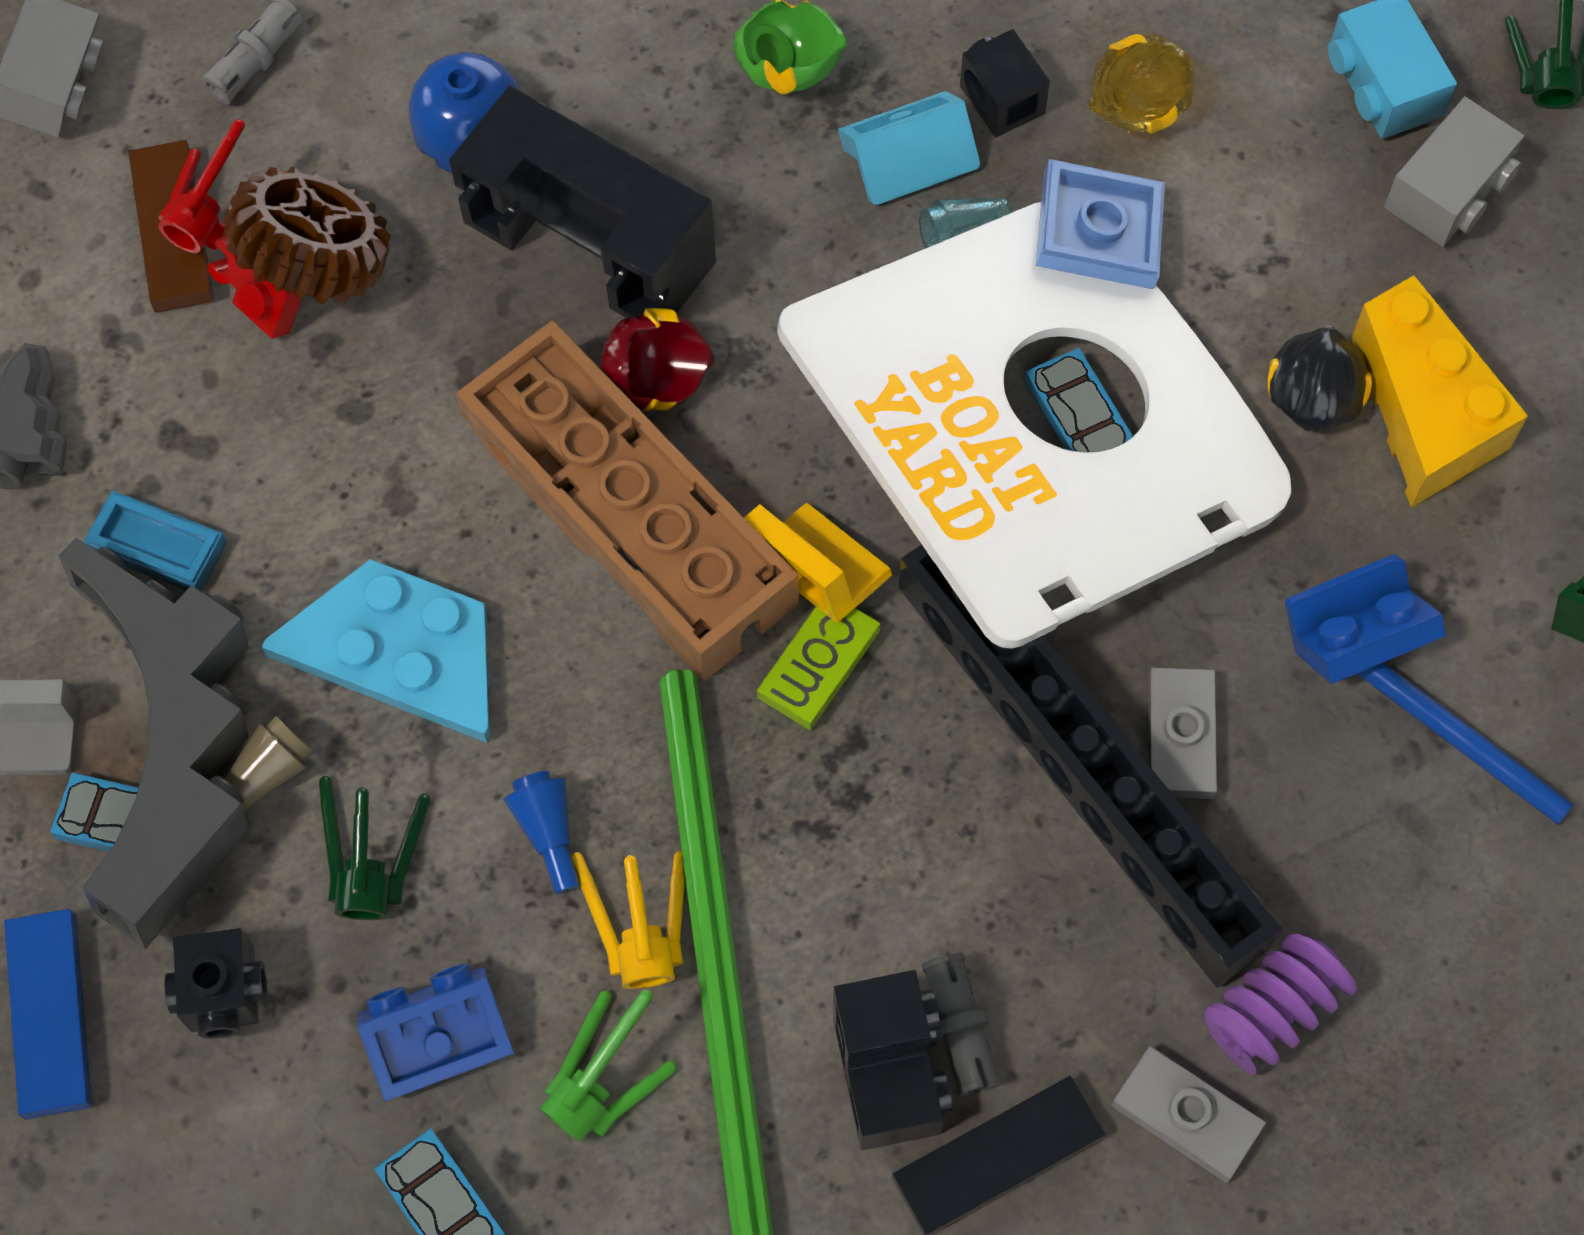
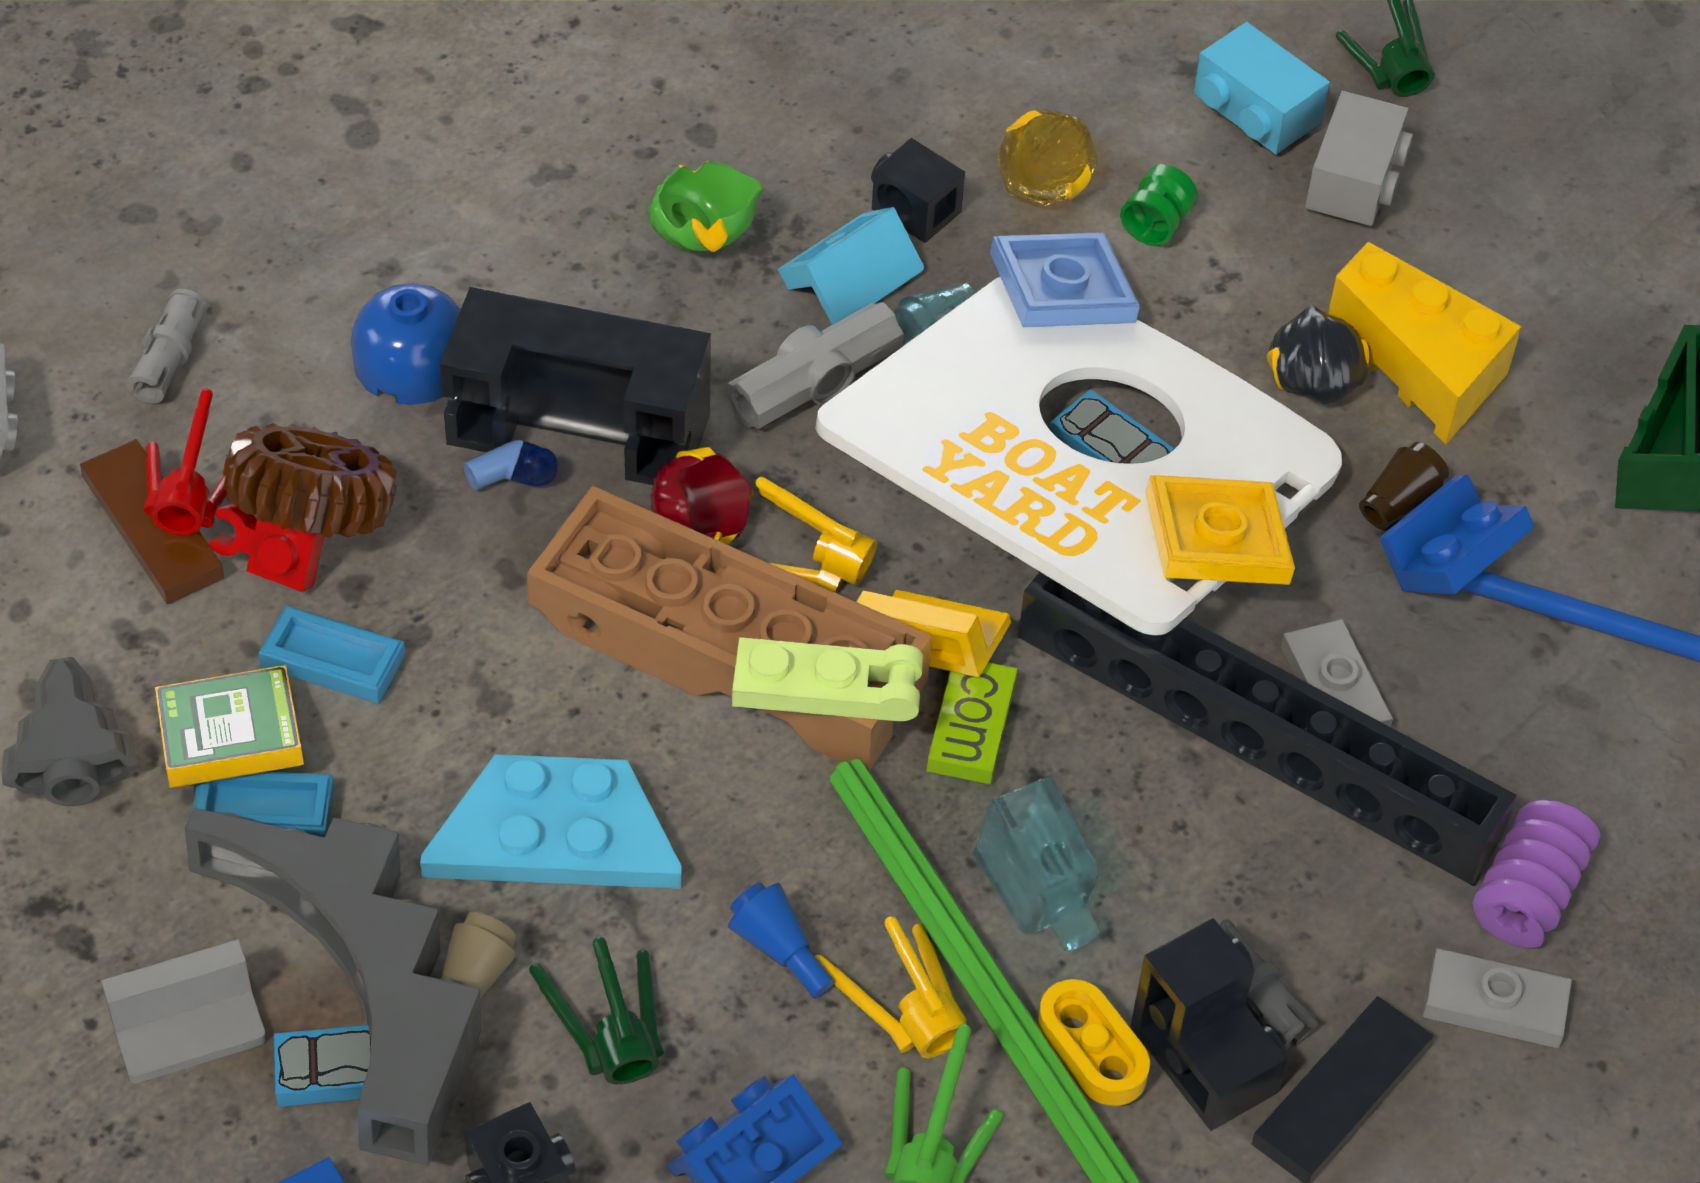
camera: 25 degrees left, 15 degrees down
none -> tile [155,665,304,788]
none -> dark azure tile [258,605,406,704]
none -> arm [463,440,558,491]
none -> light grey piece [727,302,904,429]
none -> yellowish green plate [732,637,923,721]
none -> yellow plant [756,477,877,593]
none -> clear light blue torso [973,775,1100,951]
none -> yellow plate [1038,979,1150,1106]
none -> green wheel [1120,164,1198,246]
none -> yellow tile [1145,475,1295,585]
none -> dark brown cone [1359,442,1449,530]

